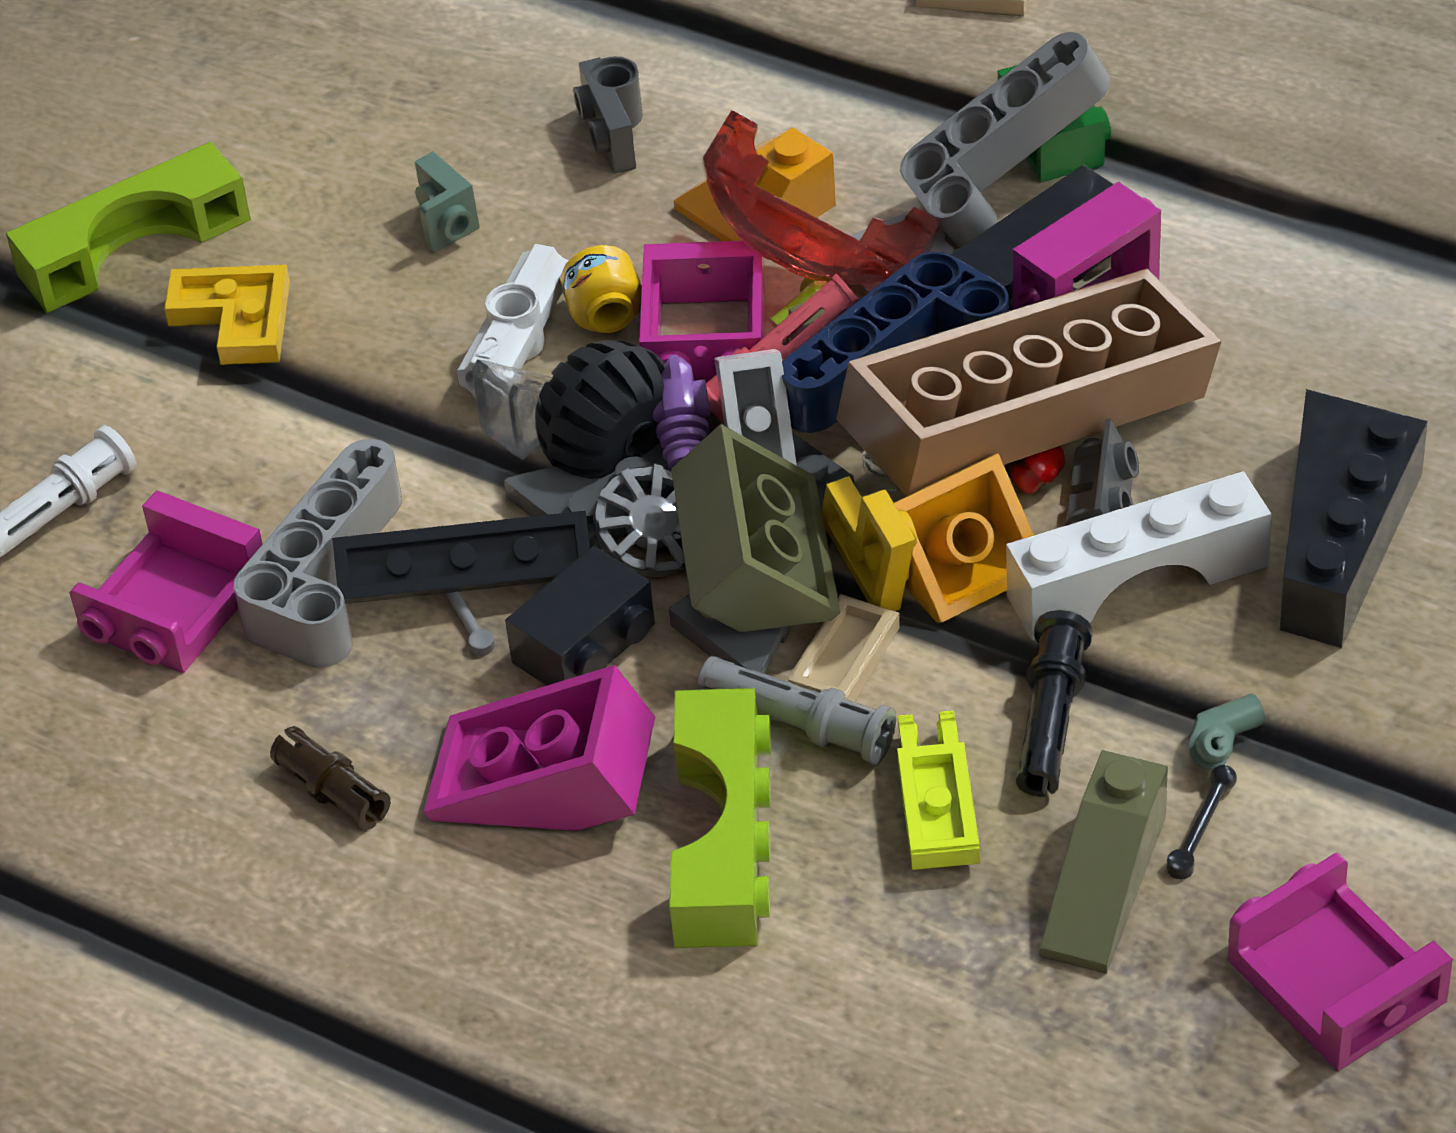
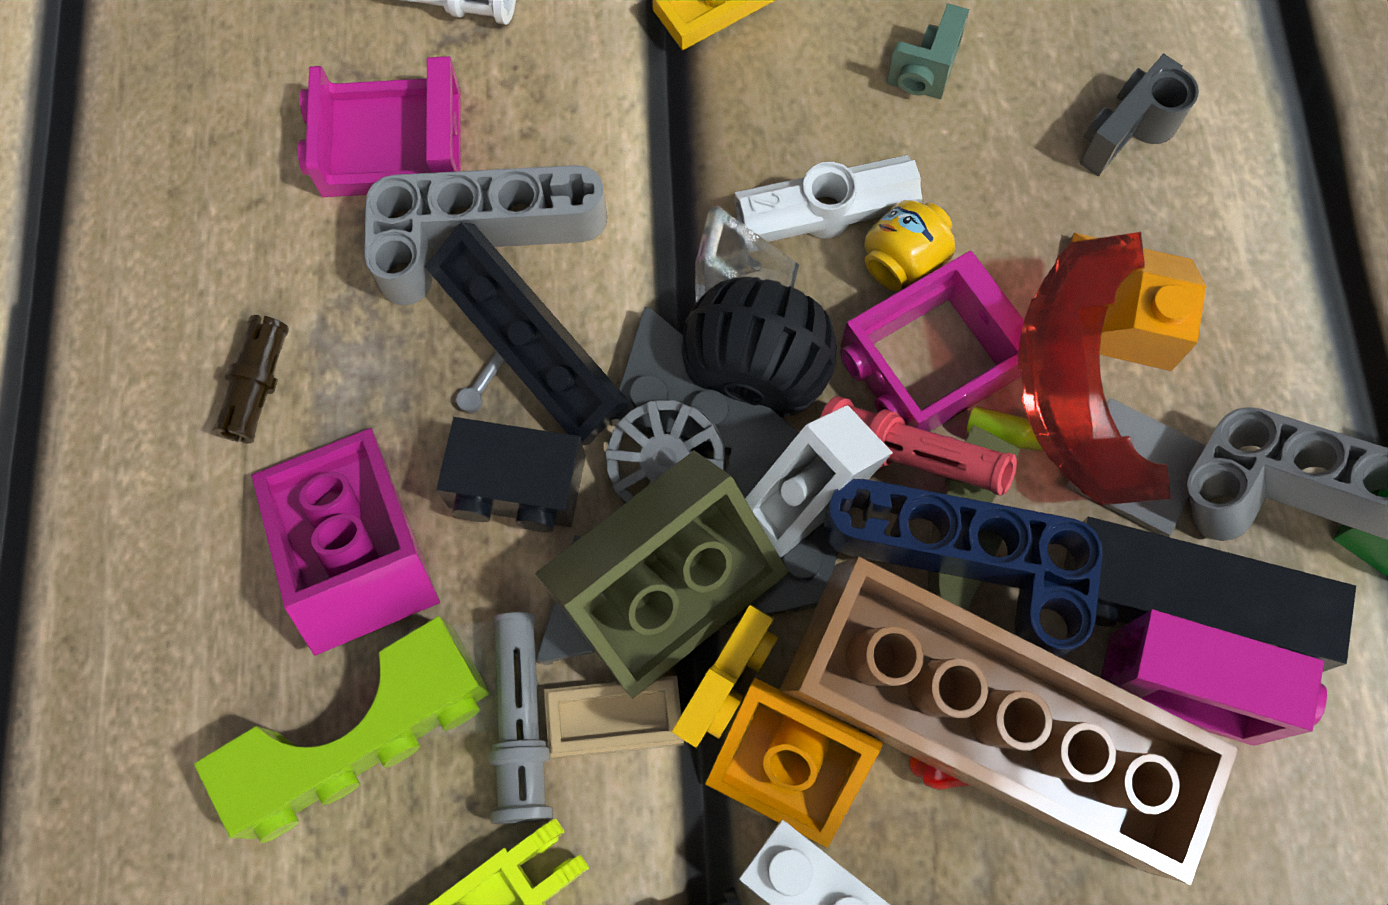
camera: 55 degrees right, 25 degrees up
medium lavender piece [653,355,710,470] -> none
dark grey hinge [1065,419,1139,526] -> none

